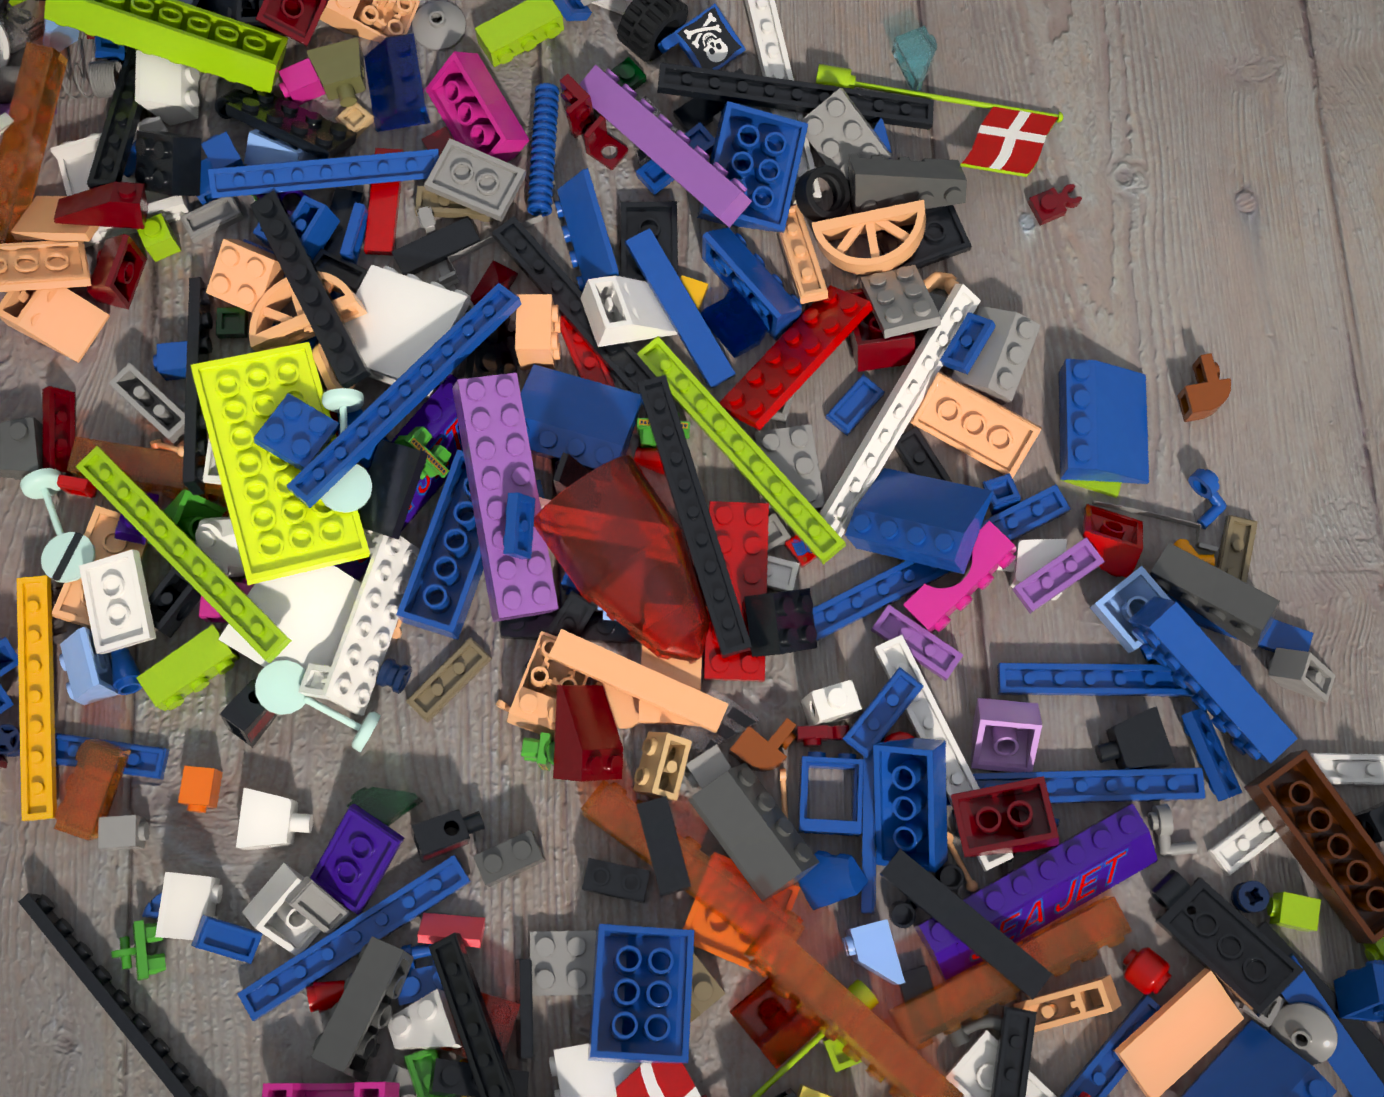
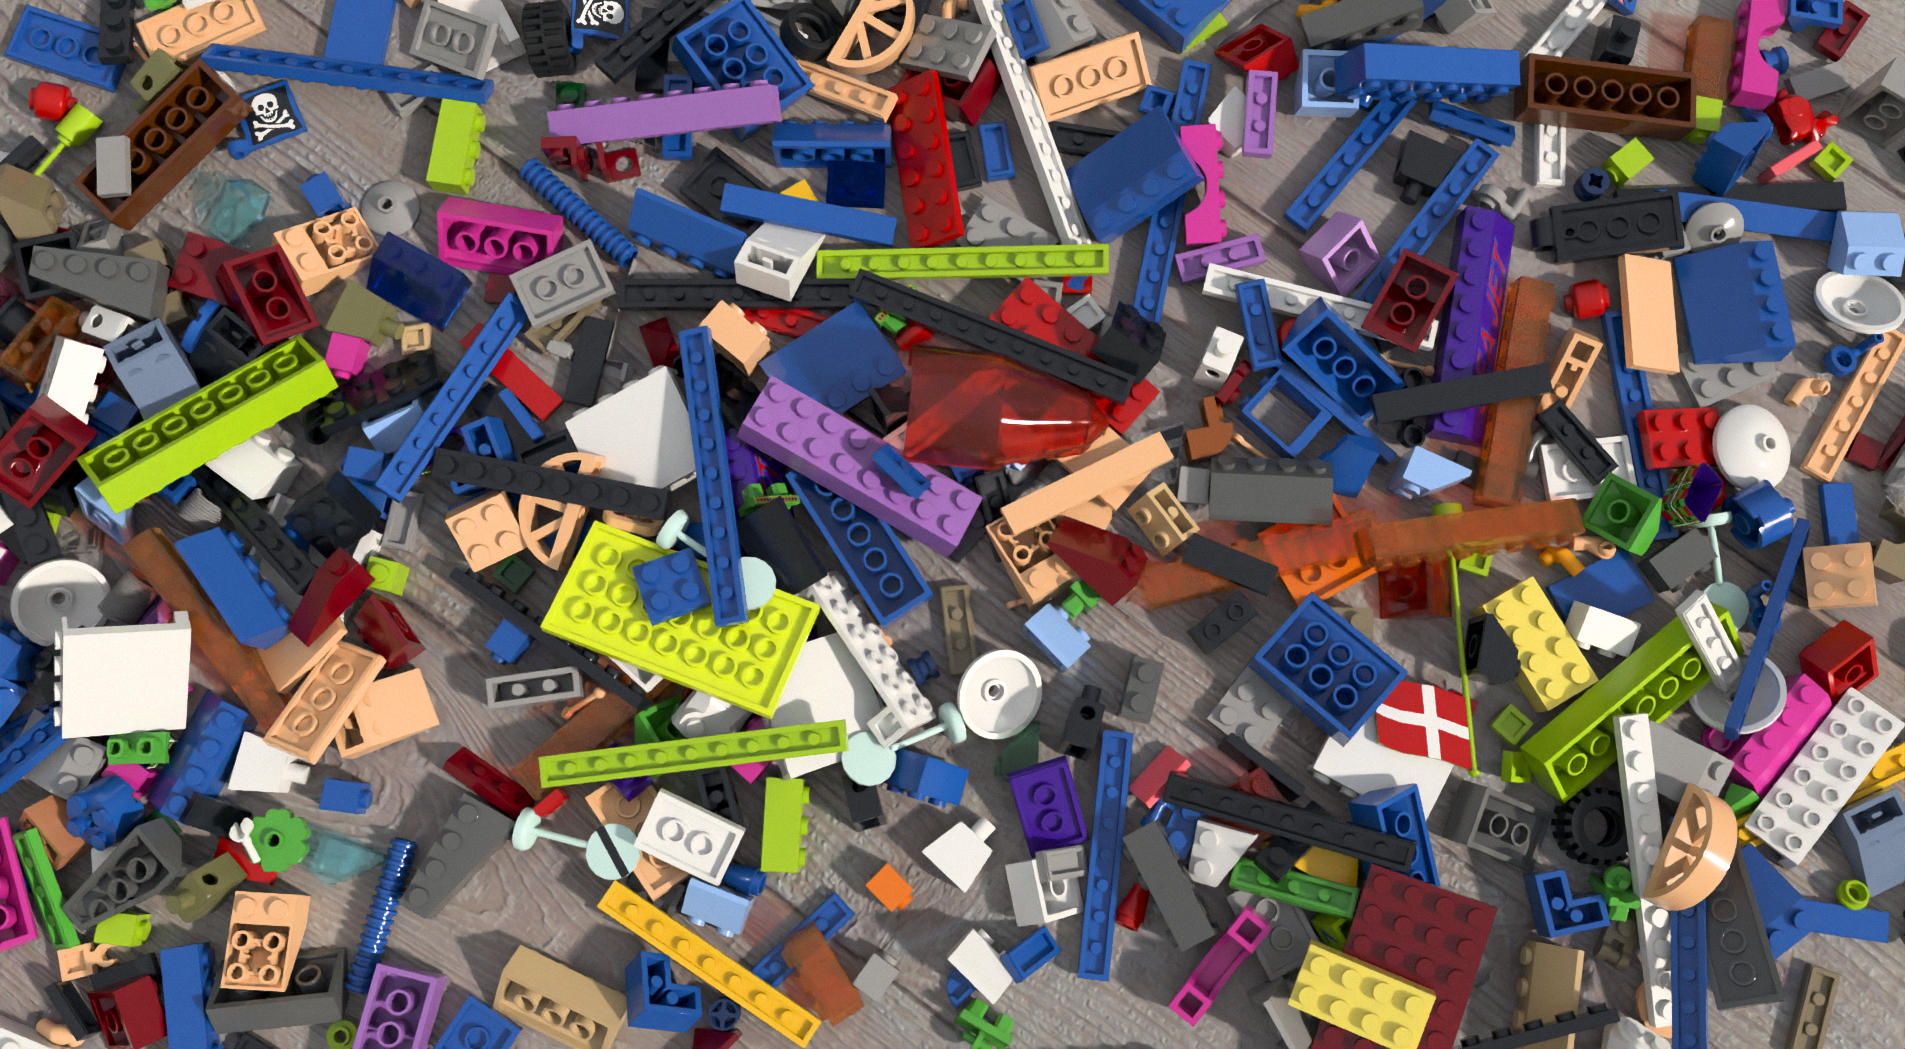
camera: 55 degrees left, 5 degrees up
none -> blue slope [174,527,294,650]
none -> blue brick [884,749,969,808]
none -> black tile [948,130,982,192]
none -> white dish [957,649,1042,739]
none -> light blue slope [1021,603,1091,673]

